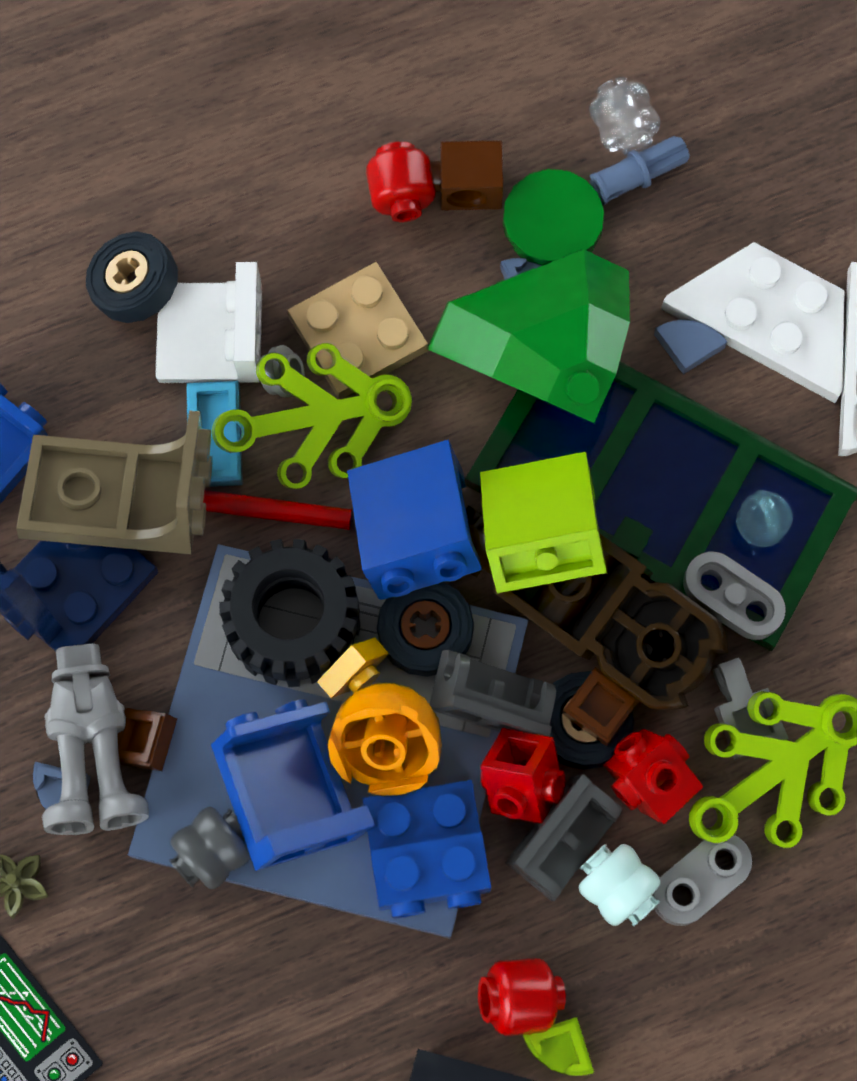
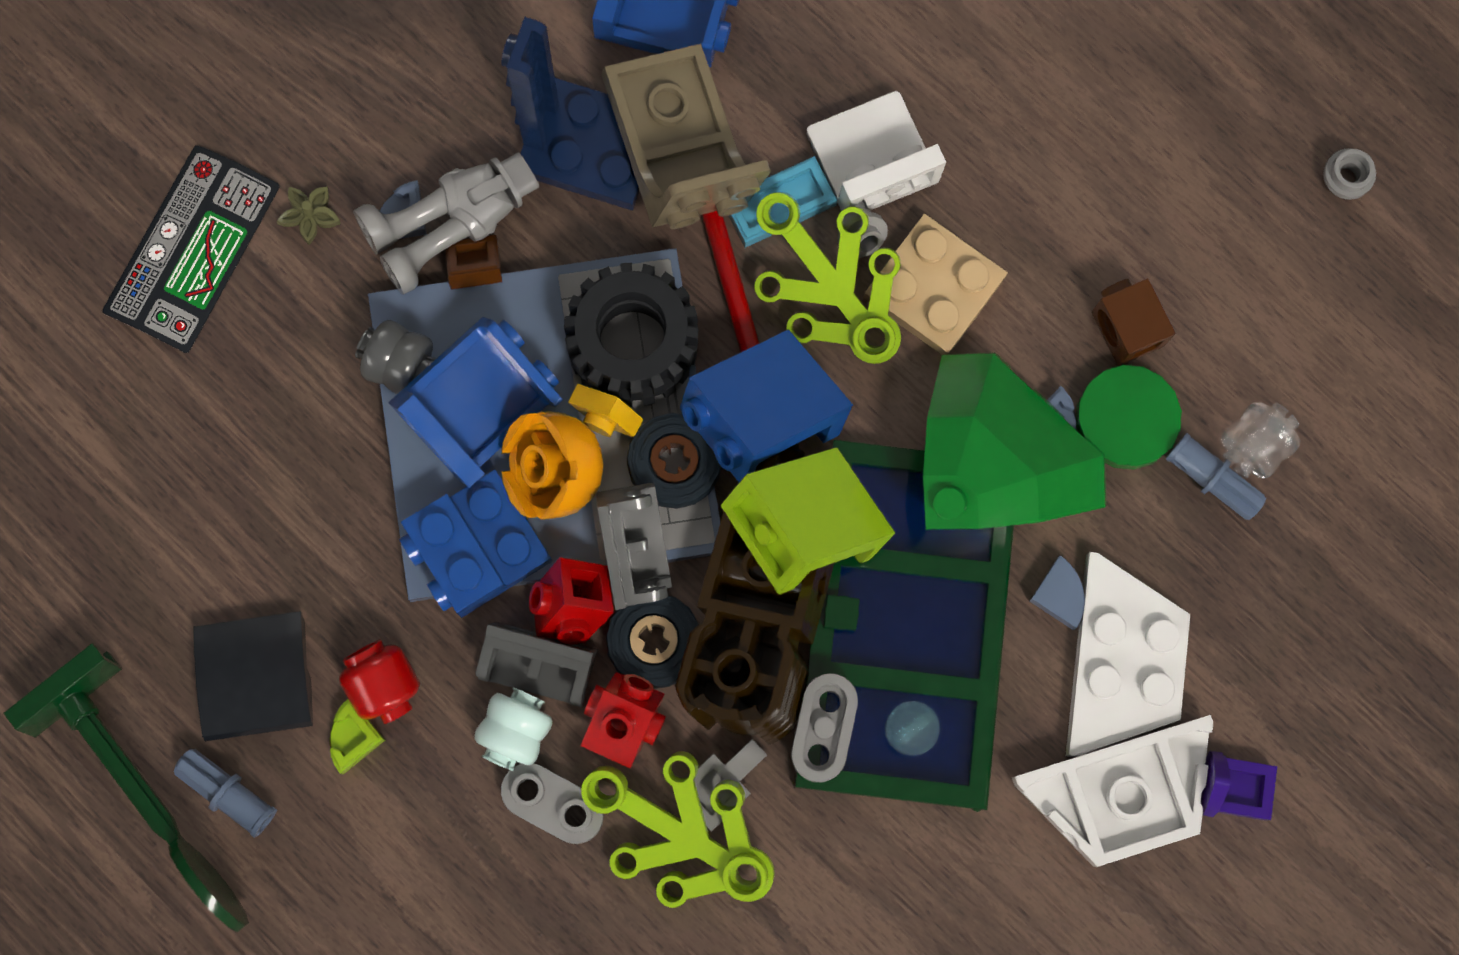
camera: 60 degrees right, 5 degrees up
black bush [86,231,178,323] -> none
red head [366,141,436,222] -> none
reddish brown tile [562,667,639,746] -> none

